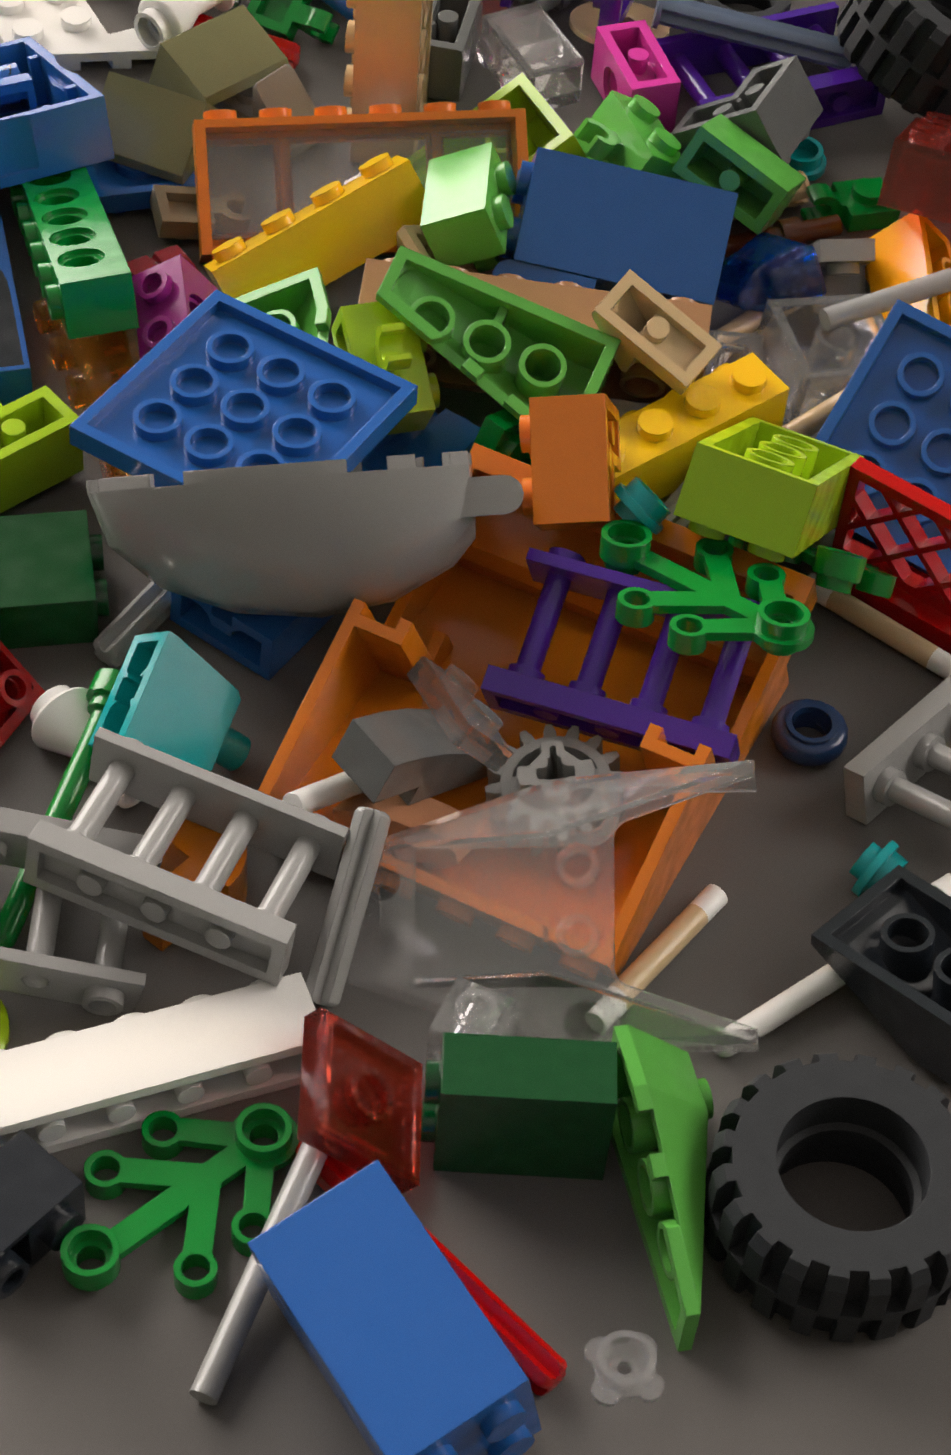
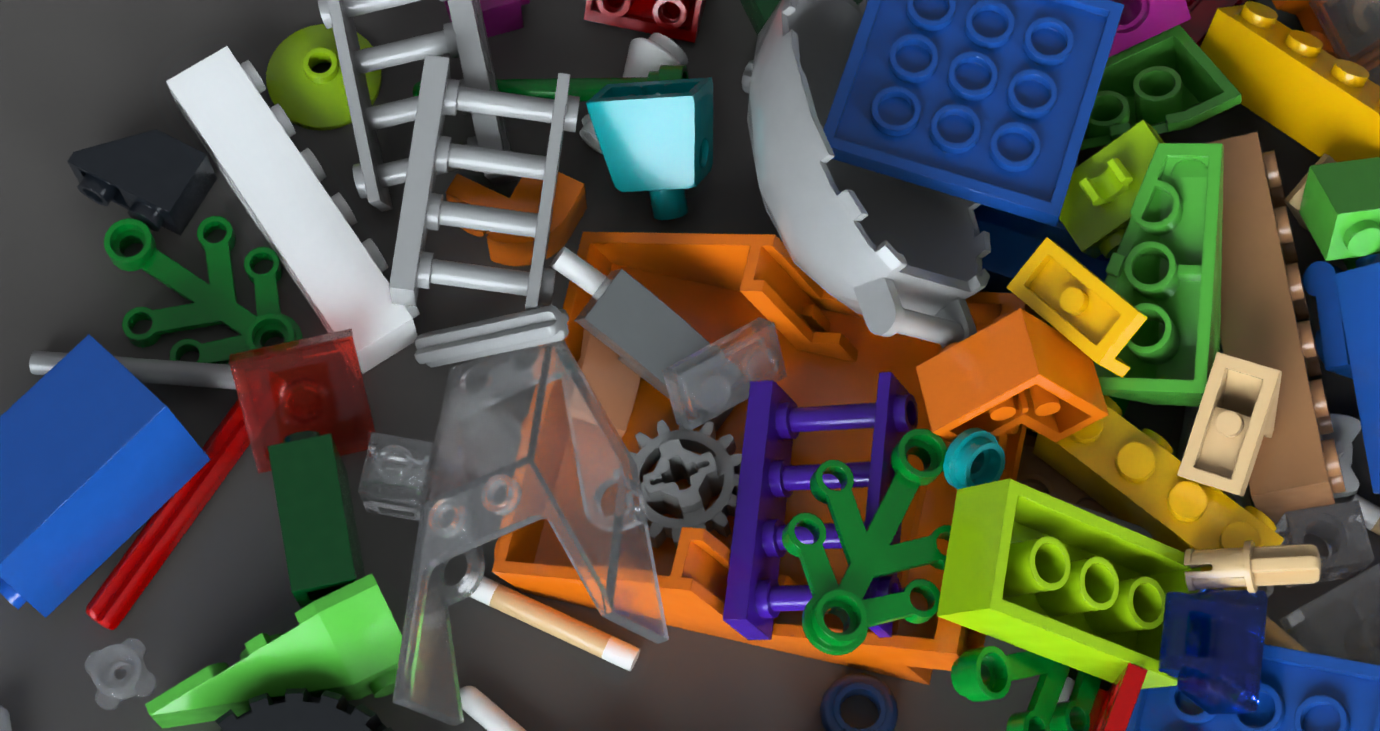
camera: 80 degrees right, 20 degrees up
none -> yellow panel [1006,237,1148,378]
none -> clear blue piece [1158,588,1268,715]
none -> tan axle [1184,540,1321,593]

